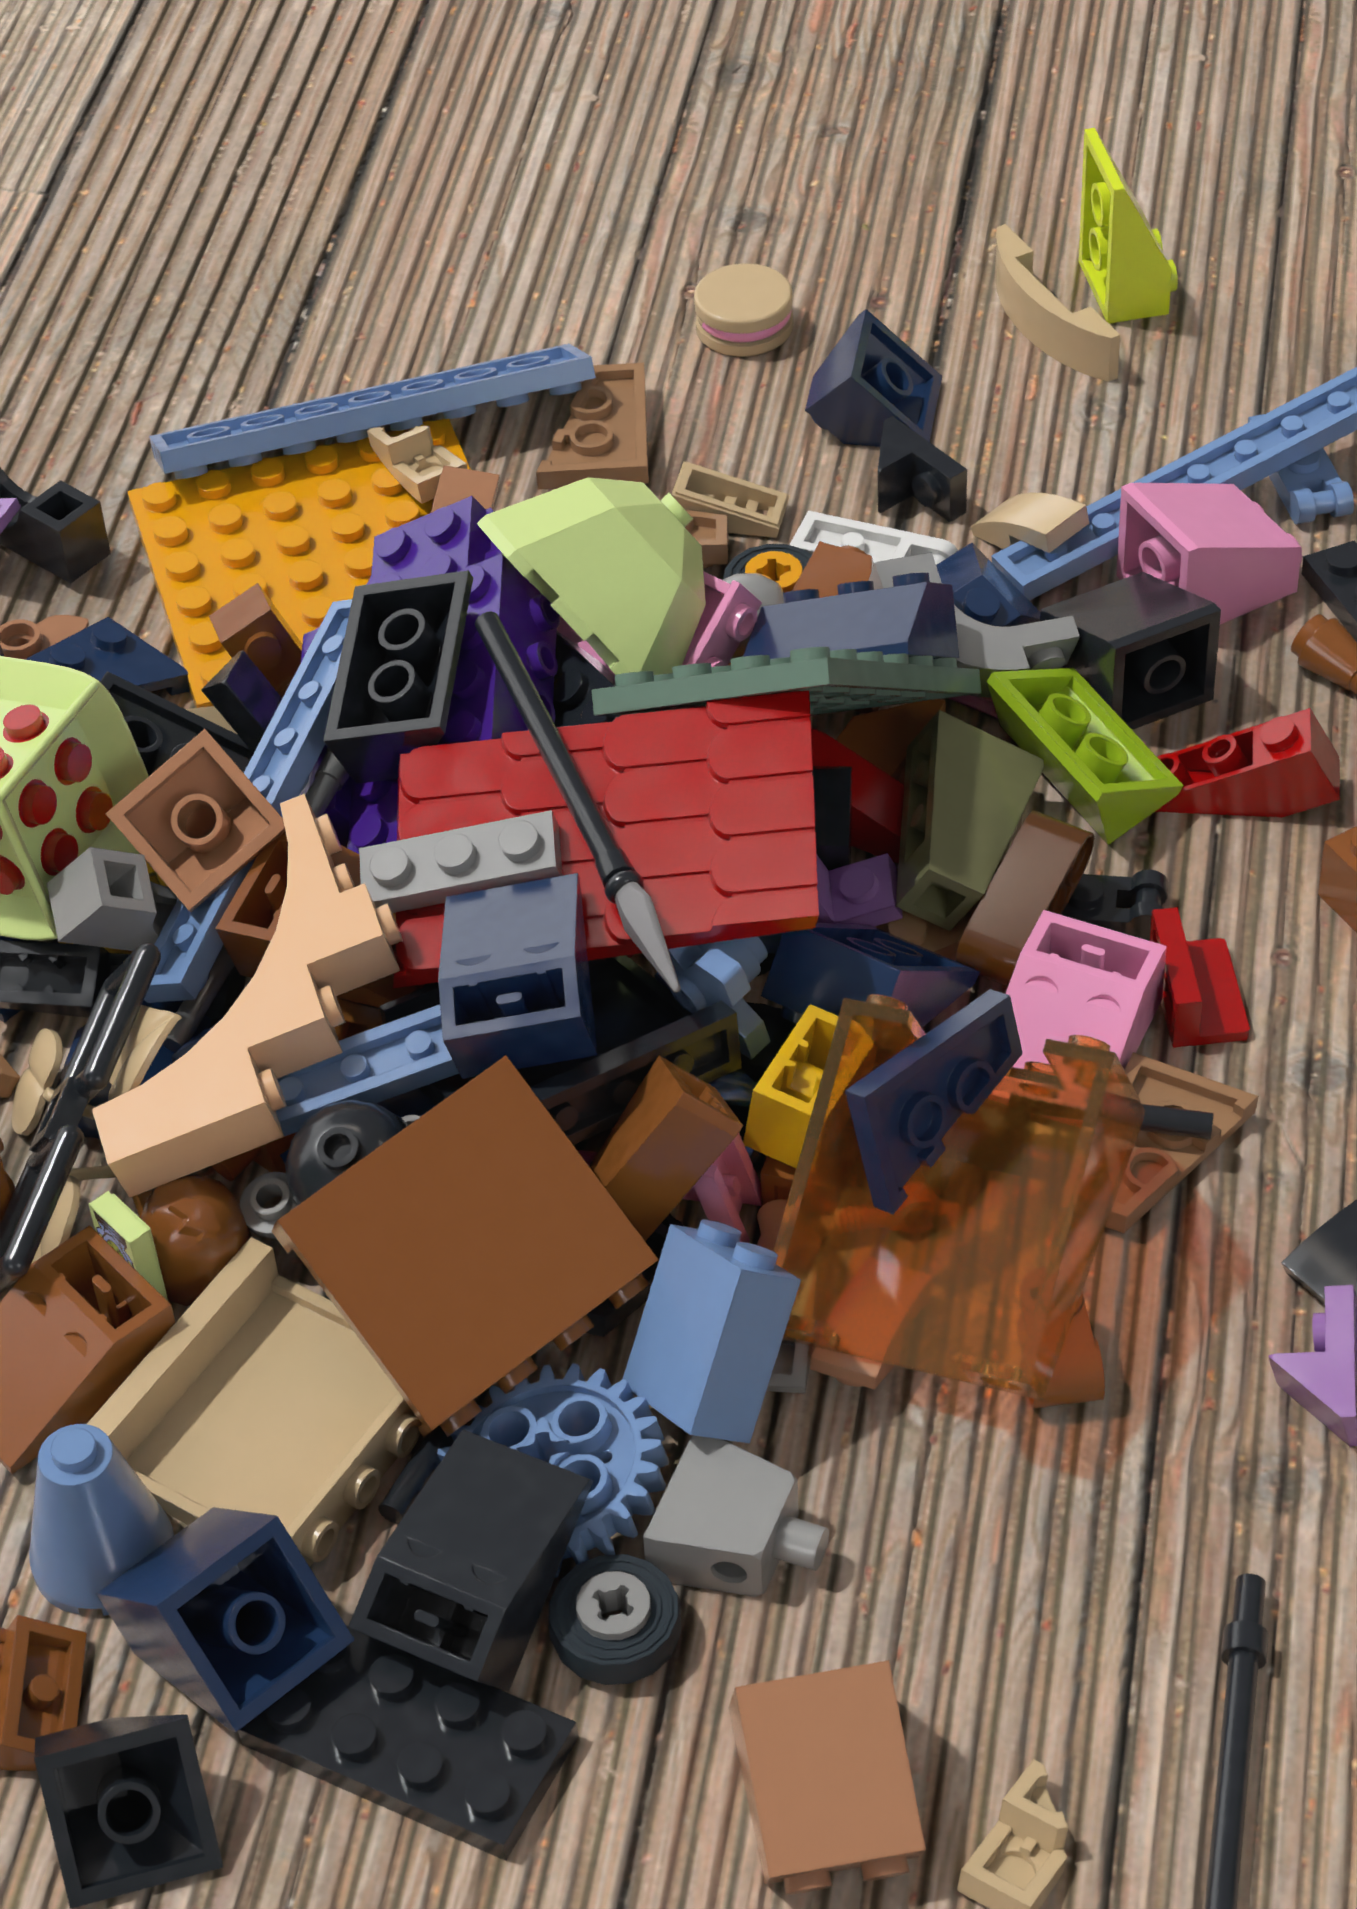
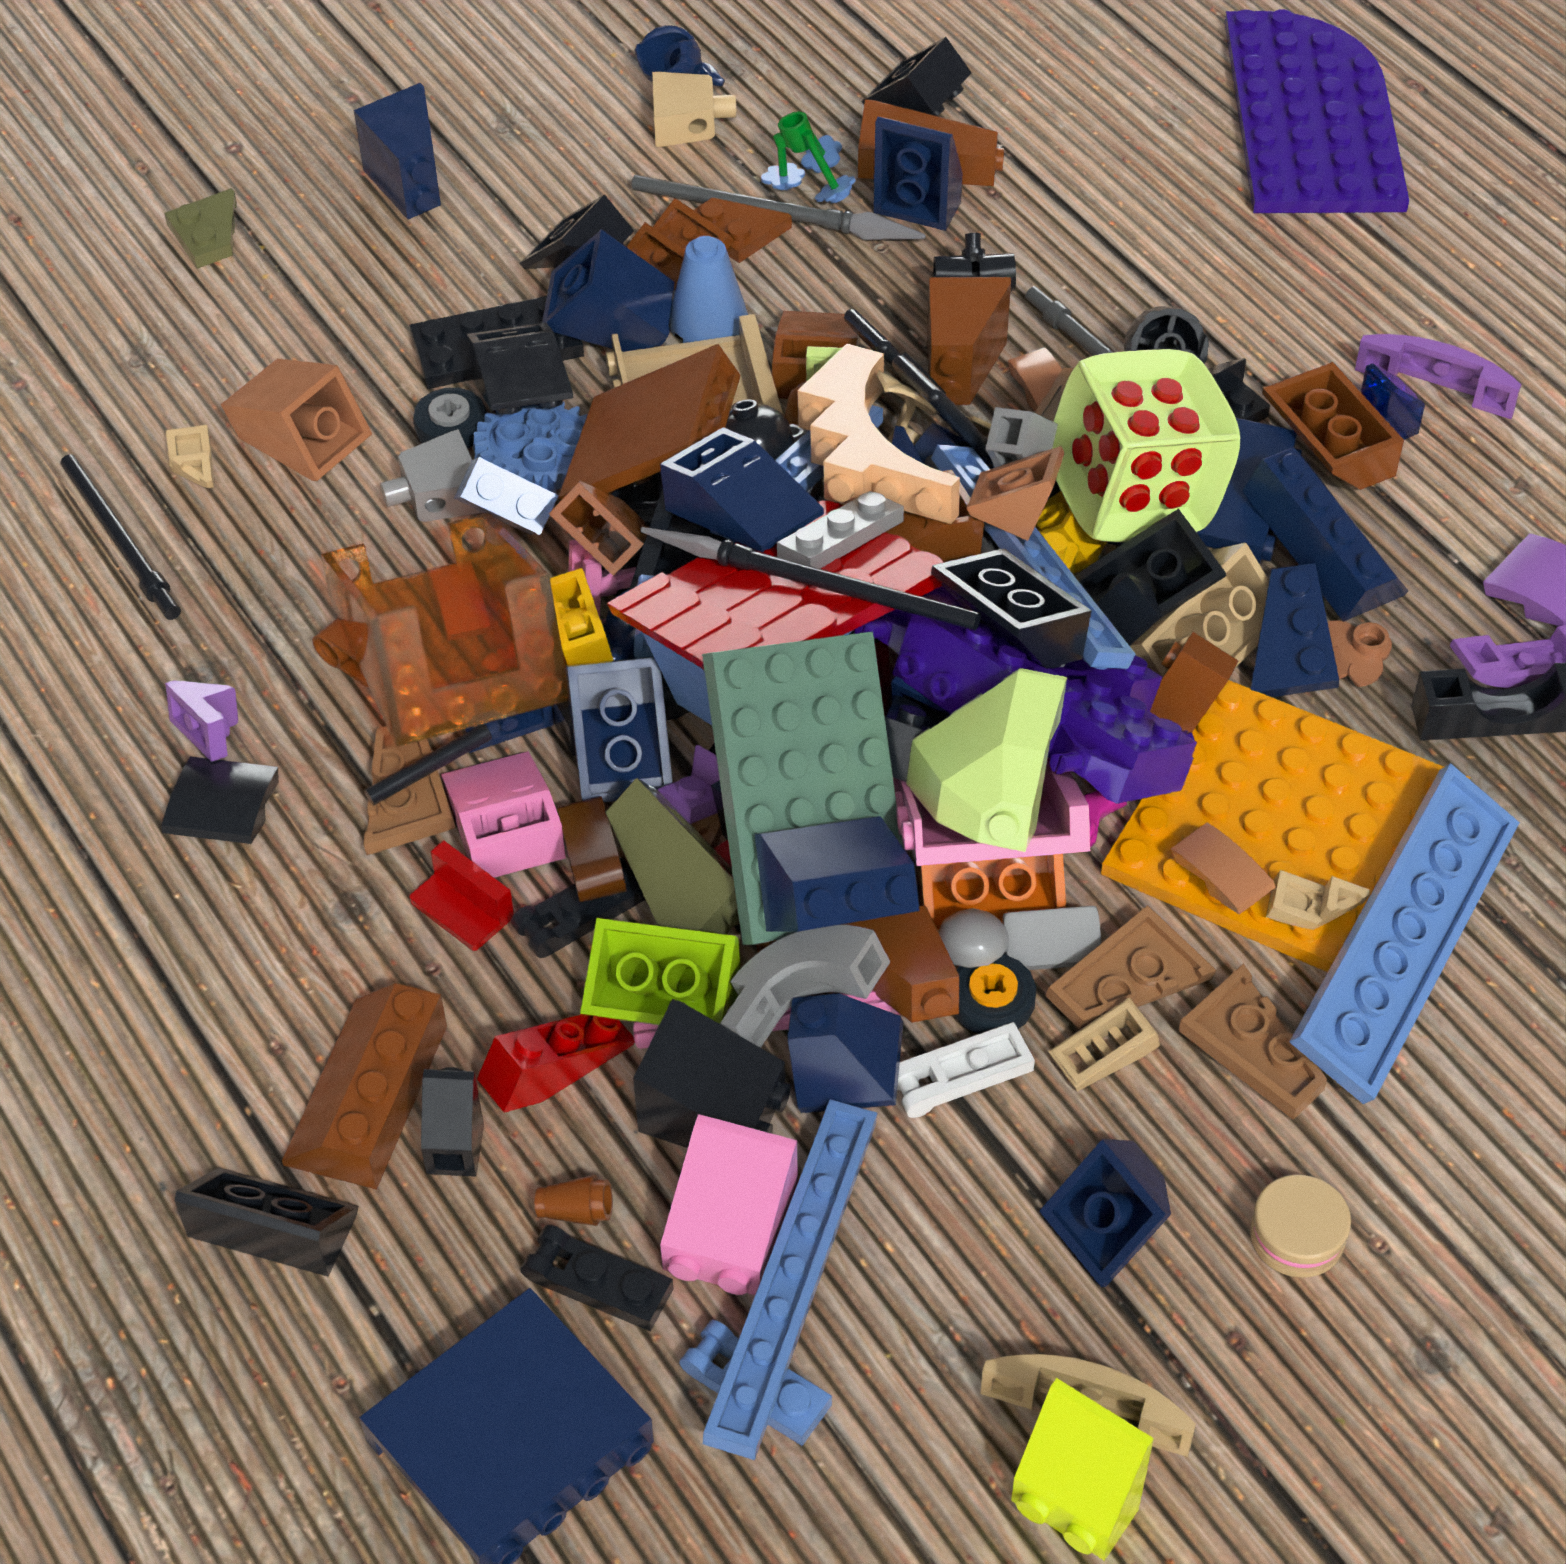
camera: 135 degrees right, 5 degrees up
dark blue wing [845,989,1023,1215] -> none
black slope [877,416,967,522] -> none
tan slope [971,492,1089,553] -> none

